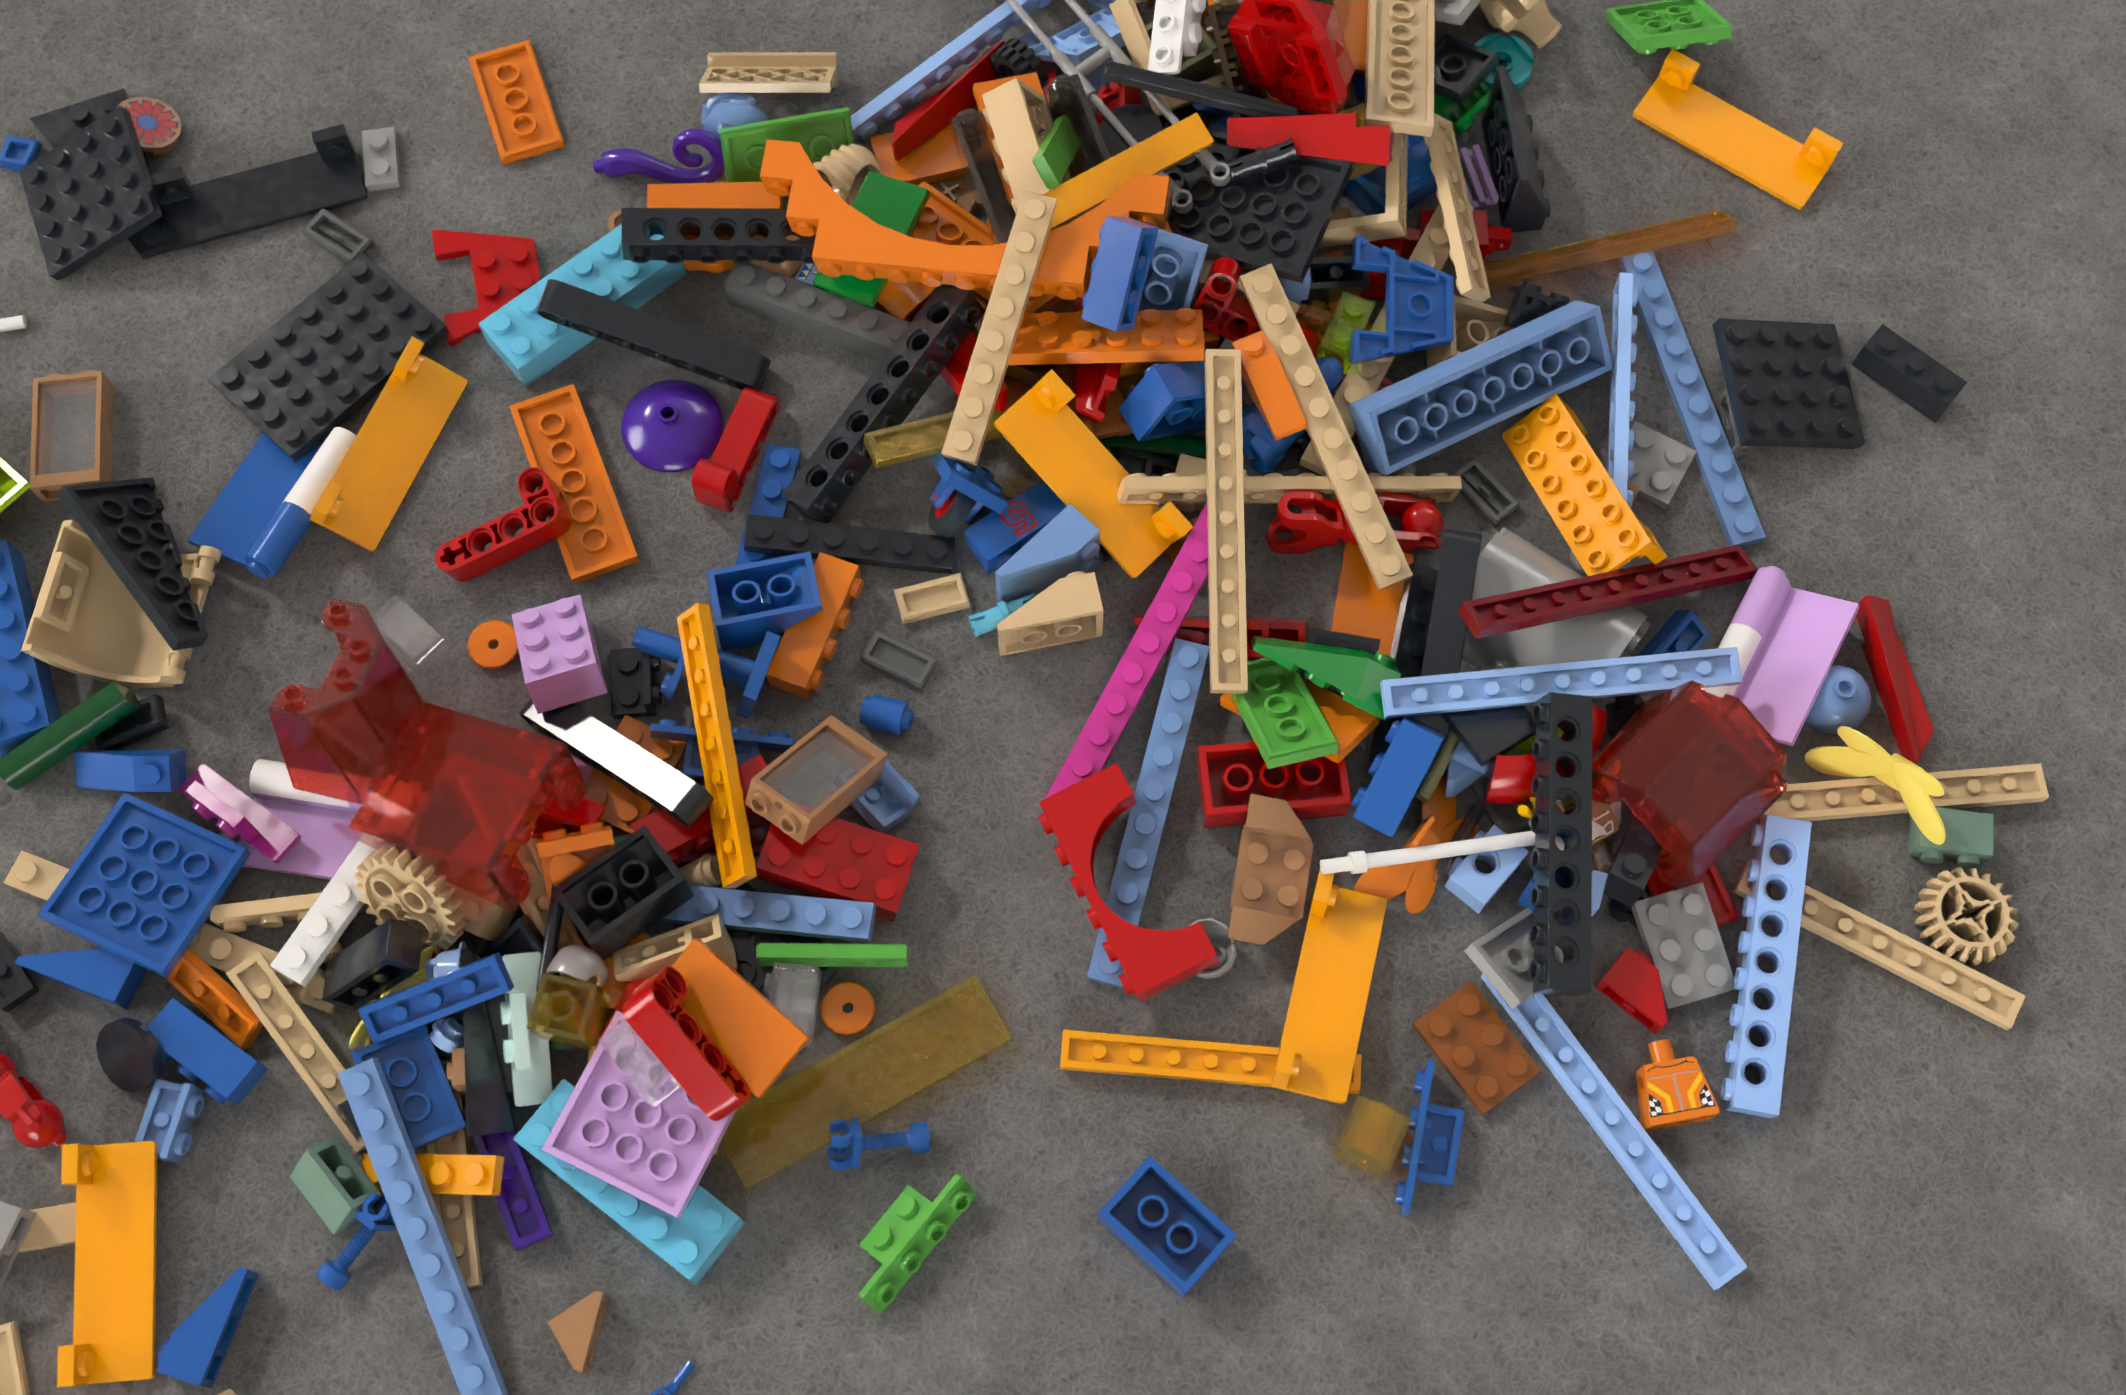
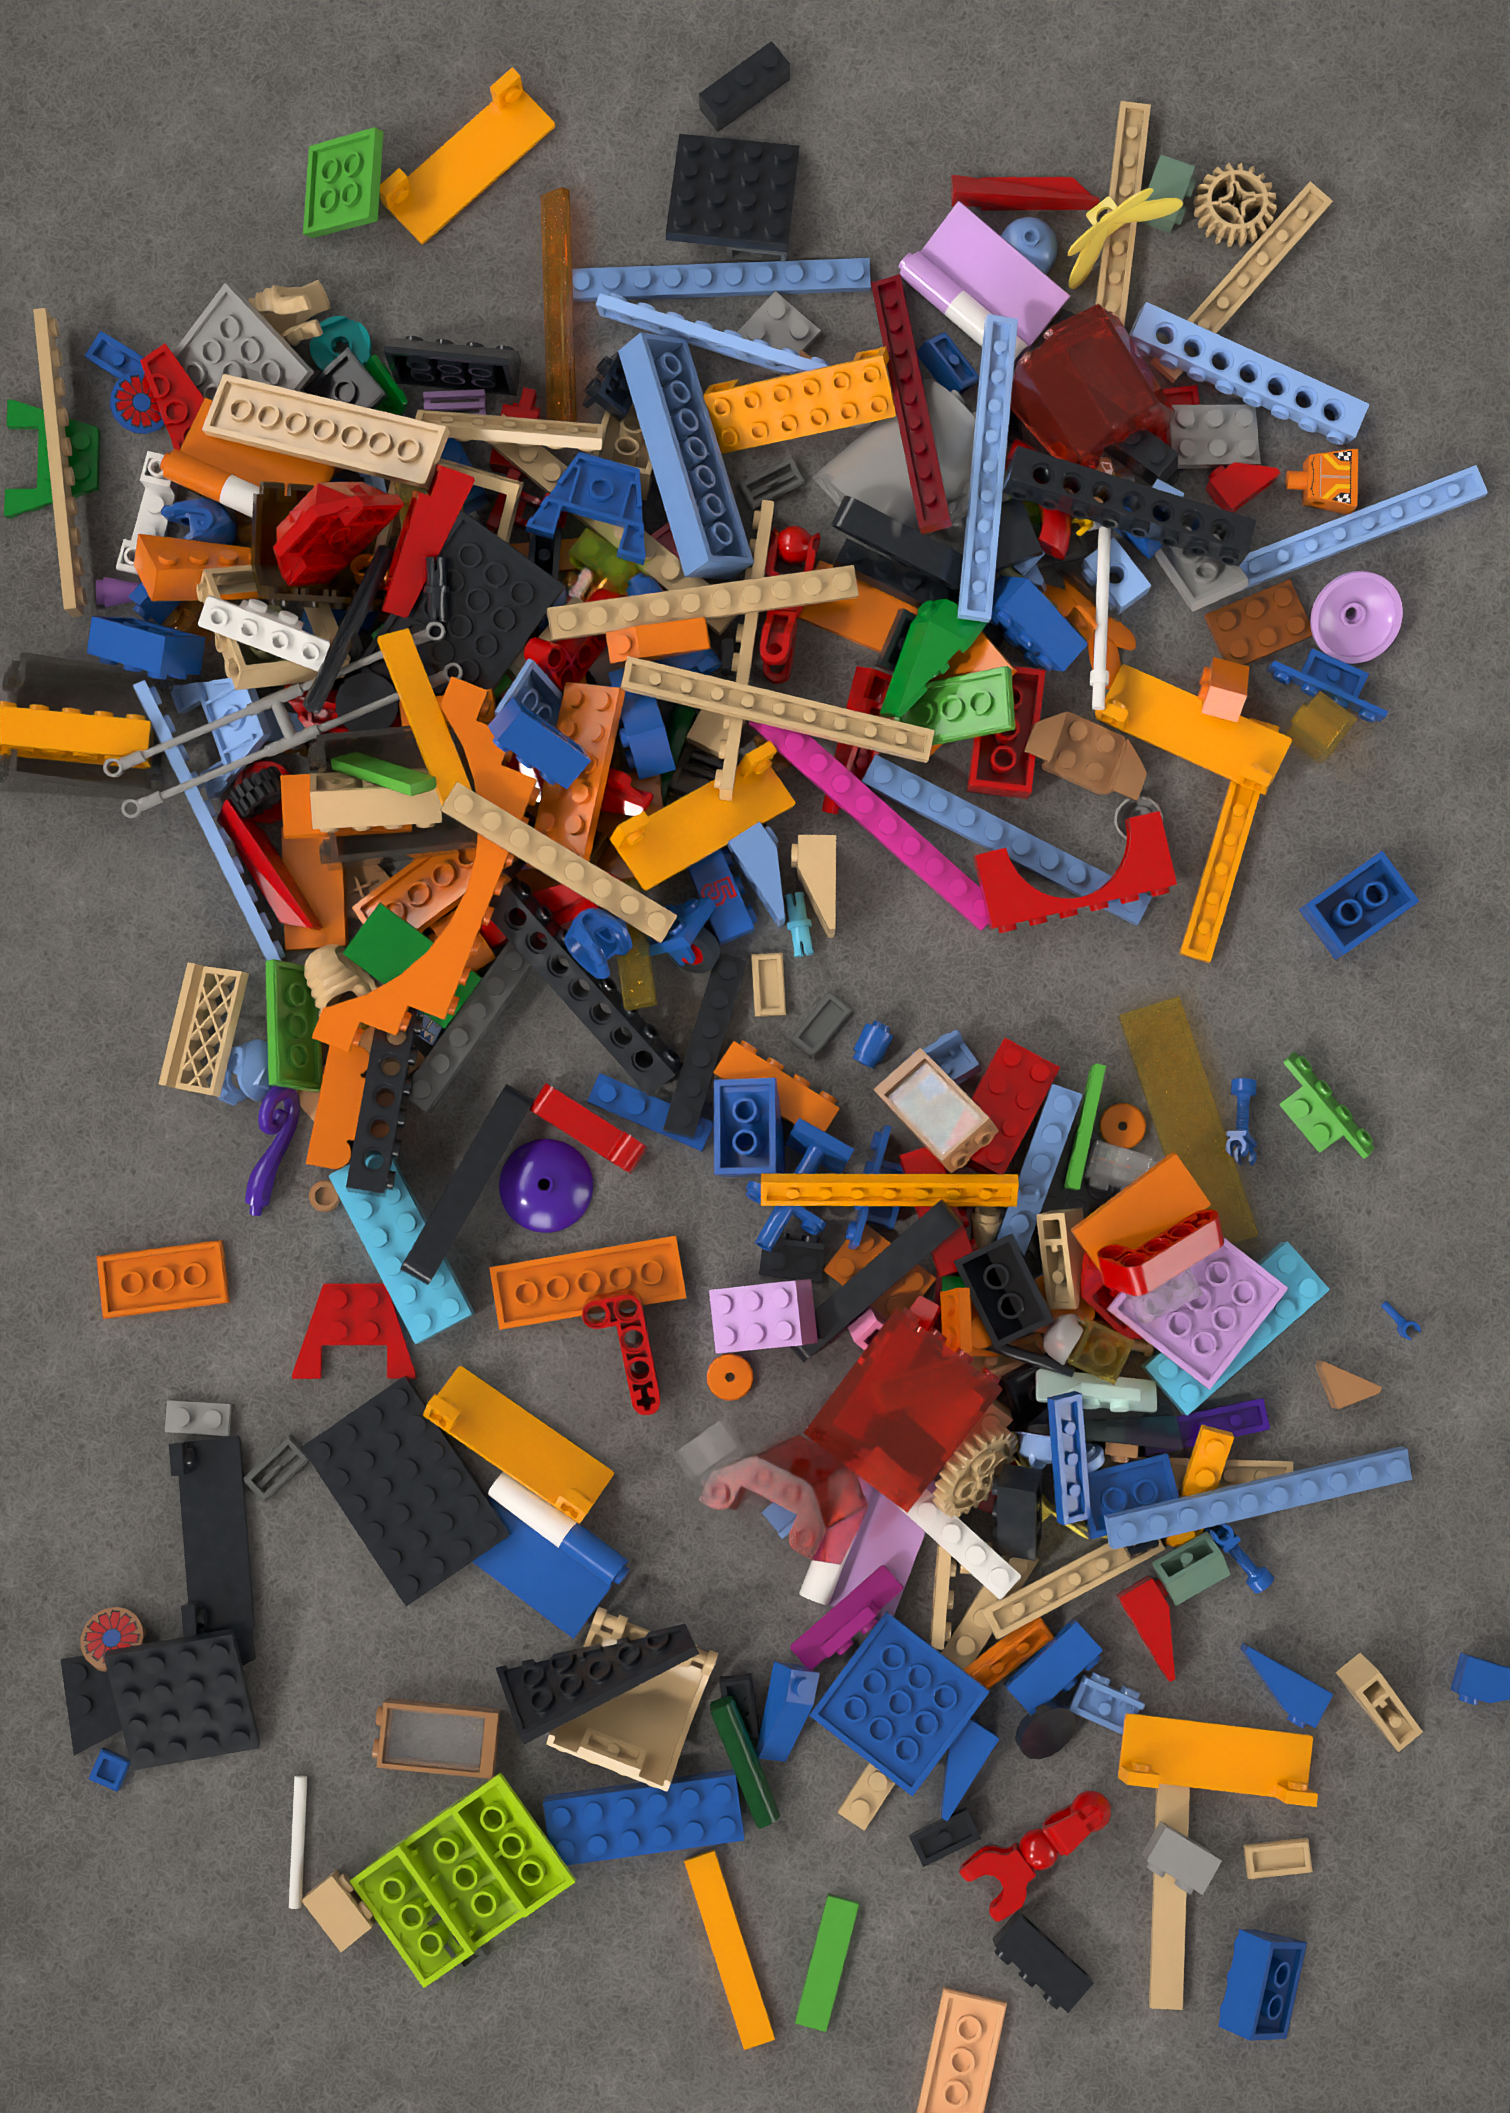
camera: 75 degrees left, 15 degrees up
none -> blue helmet [564,907,633,979]
none -> red slope [1116,1575,1175,1682]
none -> orange brick [1198,657,1249,722]
none -> lavender dish [1310,571,1403,664]

